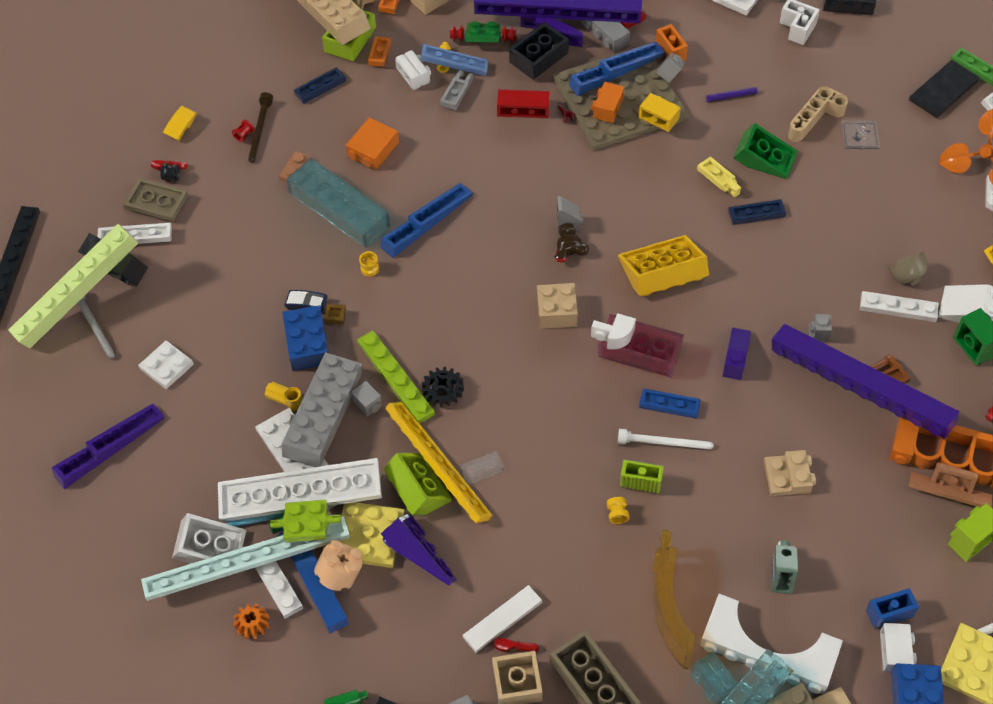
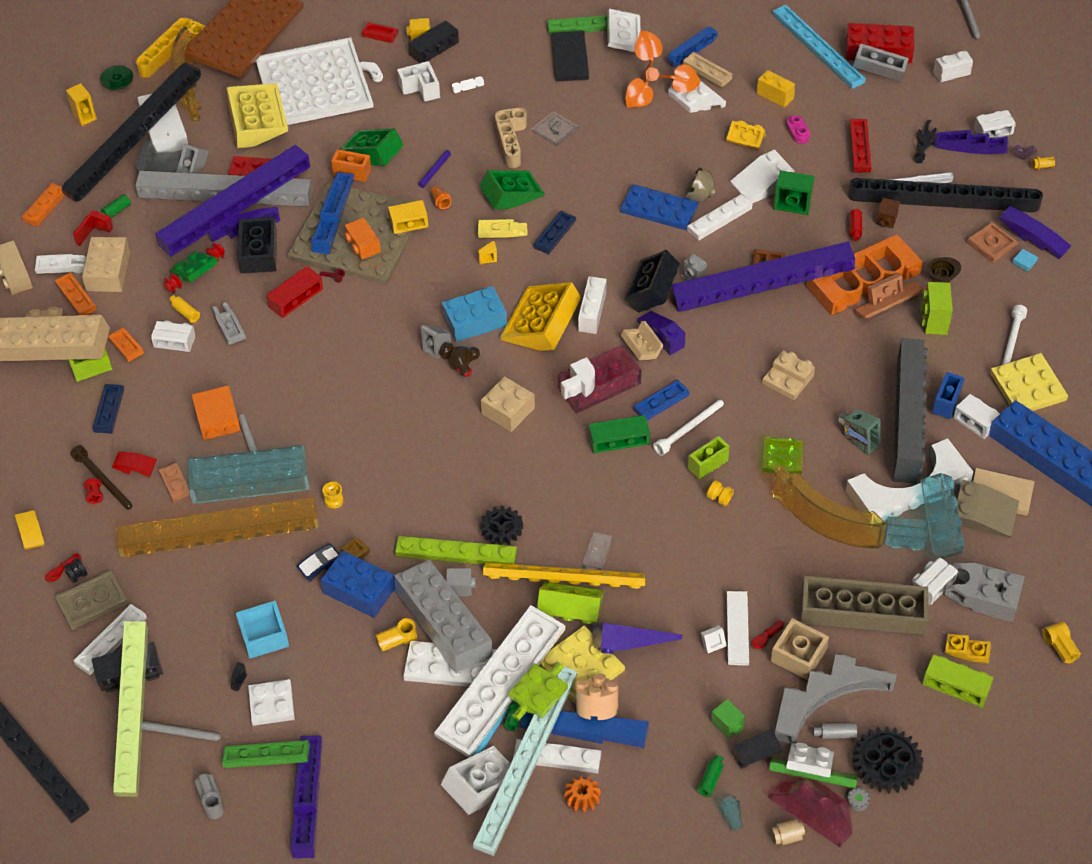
camera: 50 degrees left, 5 degrees down
blue slope [381,183,473,258] -> none
medium blue tile [420,44,488,76] -> none
light grey brick [656,52,684,83] -> none
none -> red slope [112,452,157,477]
none -> clear yellow brick [116,497,319,557]
none -> light grey piece [194,773,224,820]
none -> bright green tile [222,740,310,768]
none -> black tile [231,662,247,692]
none -> medium azure piece [236,601,289,659]
none -> light grey bar [238,414,260,462]
none -> green slope [339,128,404,166]
none -> orange cone [431,186,451,210]
none -> dark azure brick [442,286,507,342]
none -> white axle [452,76,484,93]
none -> yellow slope [478,241,497,264]
none -> white brick [579,276,607,334]
none -> green brick [589,415,650,454]
none -> blue plate [621,184,698,231]
none -> tan bracket [621,321,663,360]
none -> black brick [625,249,680,313]
none -> white tile [701,625,726,653]
none -> bright green brick [711,699,745,739]
none -> clear neon green plate [762,437,803,476]
none -> dark grey brick [893,338,928,484]

